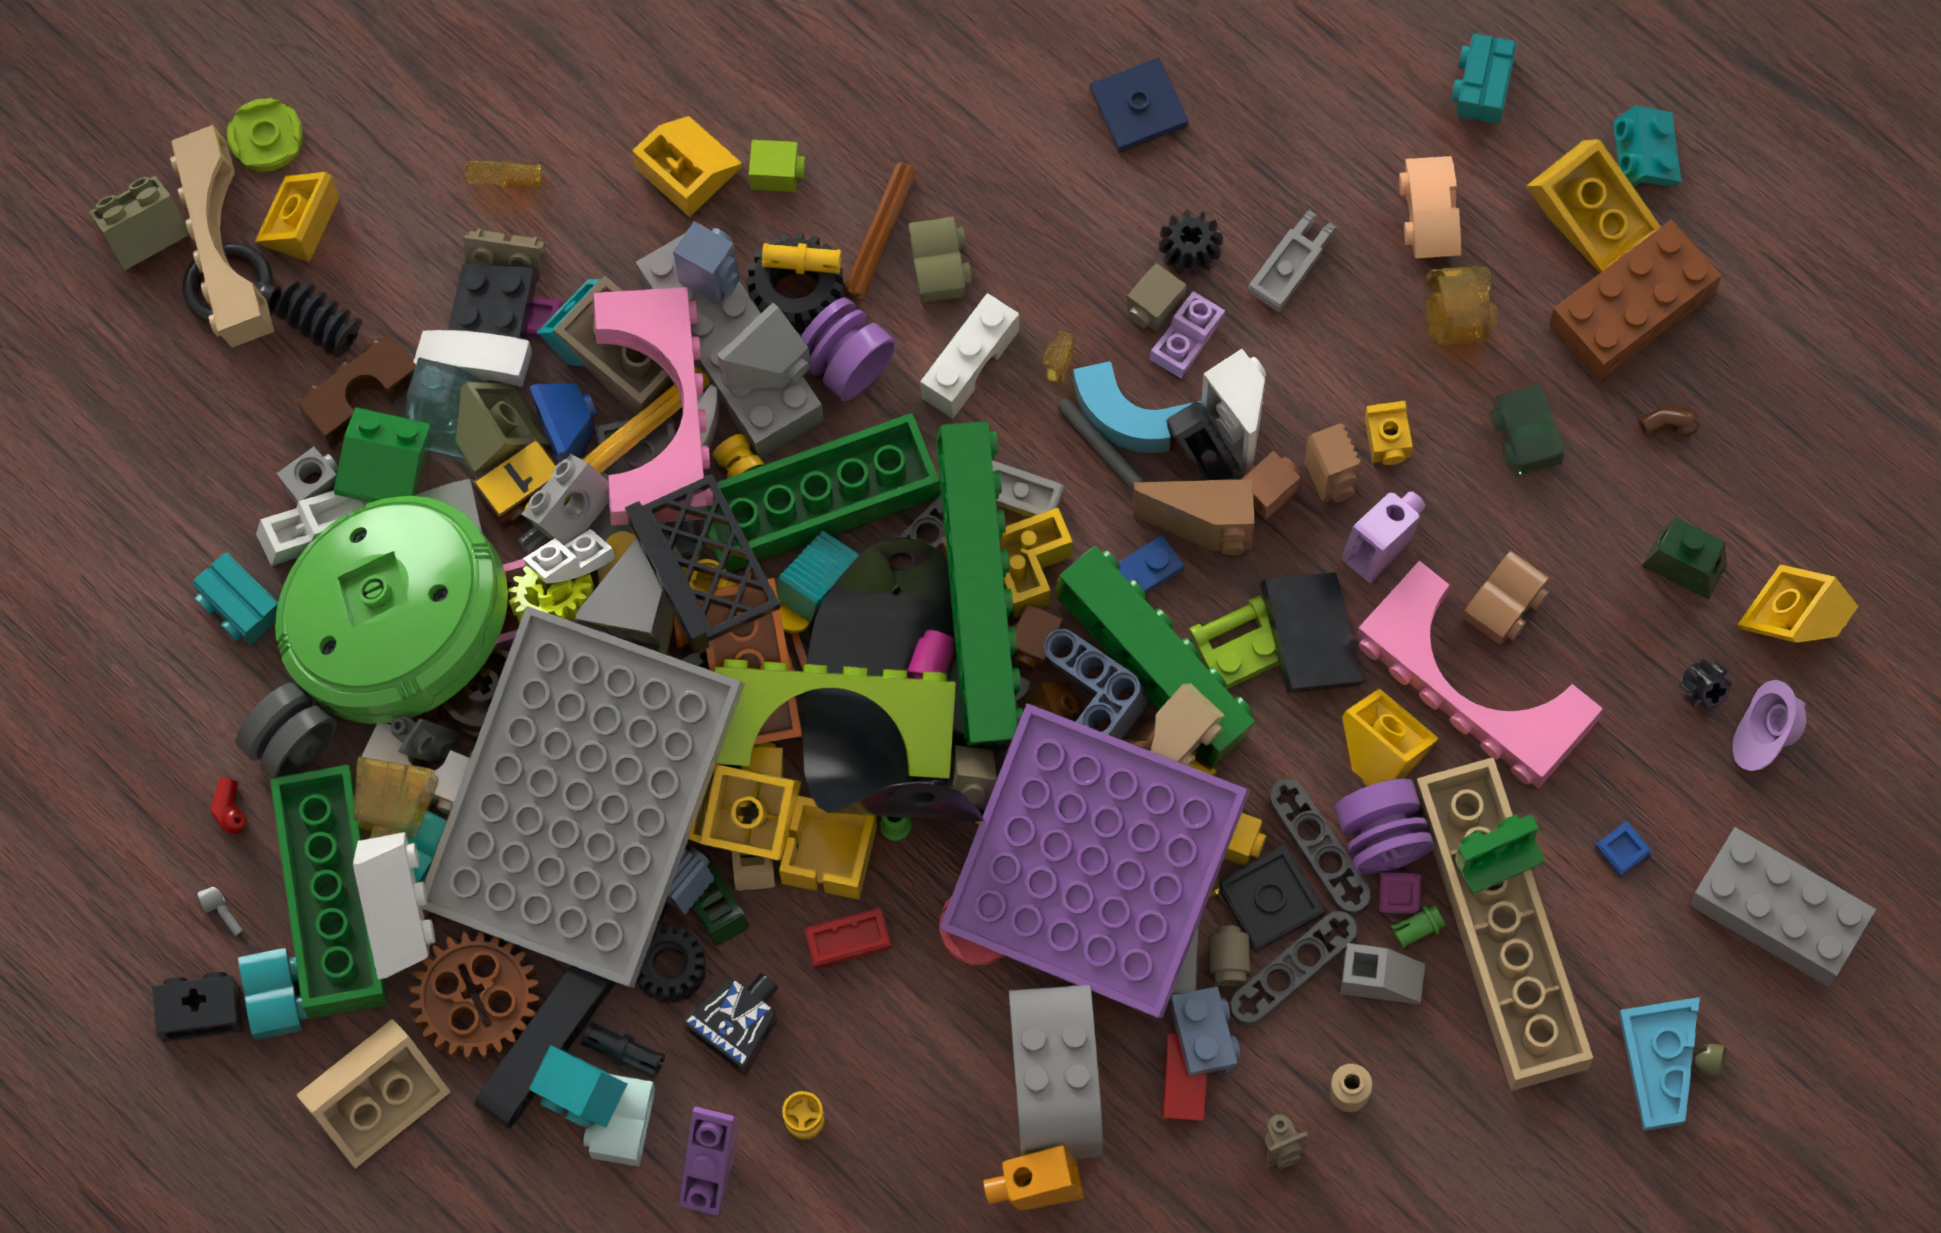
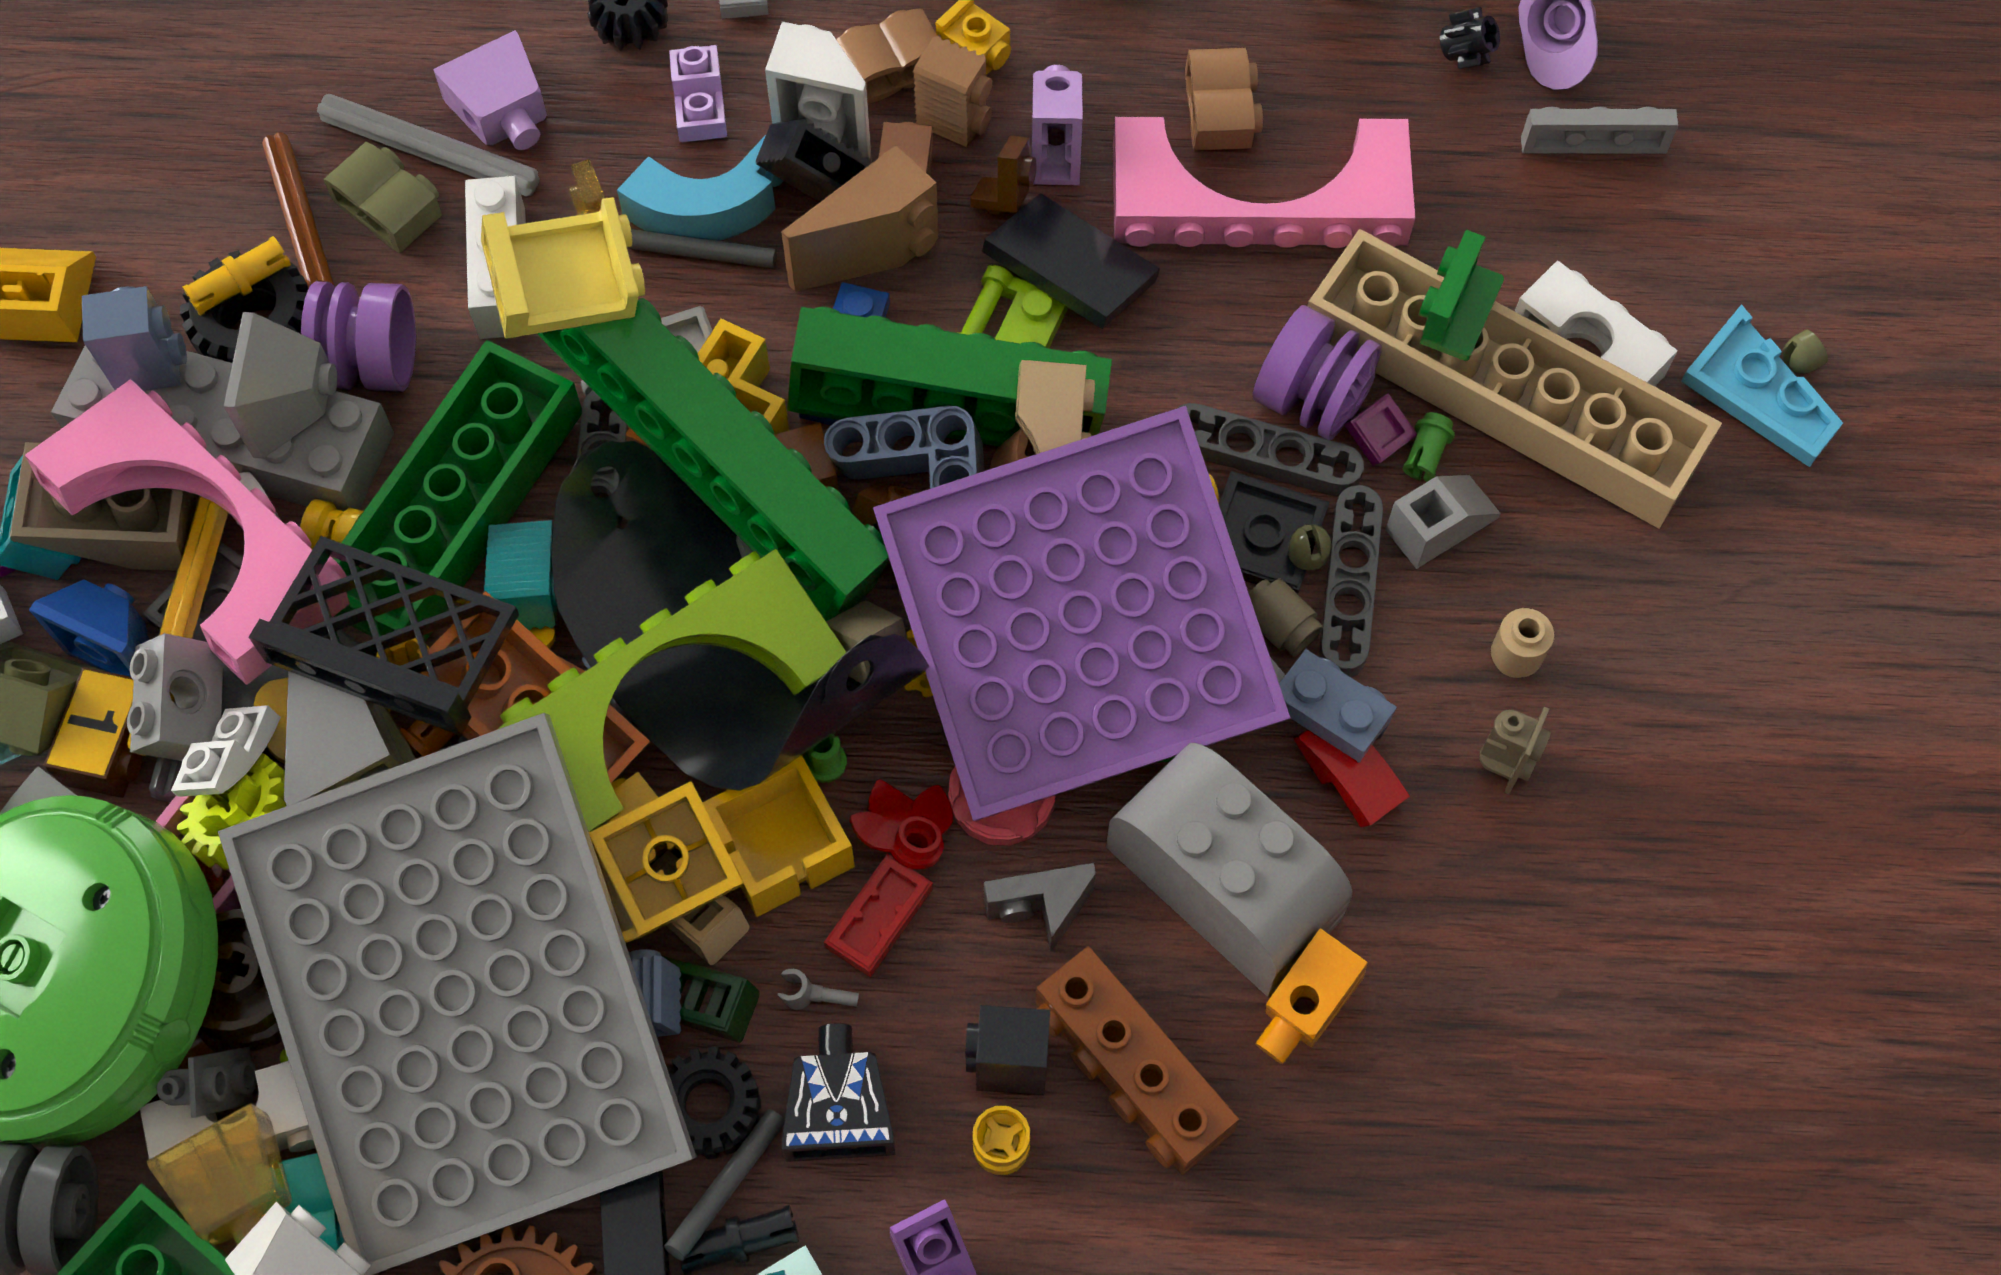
camera: 45 degrees left, 5 degrees down
lime brick [749,140,805,192] -> none
dark pink brick [907,630,956,679] -> none
dark tan brick [1127,263,1186,332] -> none
yellow slope [1342,688,1439,787] -> none
blue tile [1595,821,1652,878] -> none
light grey brick [1689,827,1876,988] -> none
none -> light grey axle [317,94,540,196]
none -> lavender torso [433,30,547,150]
none -> light yellow panel [481,197,645,339]
none -> dark grey bar [664,1109,785,1261]
none -> light grey hand [777,968,859,1010]
none -> medium nougat brick [836,9,937,104]
none -> red plate [849,779,953,869]
none -> black brick [965,1005,1050,1095]
none -> reddish brown bracket [970,135,1036,215]
none -> flat silver slope [984,863,1096,951]
none -> dark orange brick [1035,946,1239,1176]
none -> olive hinge [1288,524,1332,570]
none -> white arch [1515,260,1678,386]
none -> light grey plate [1521,107,1678,154]

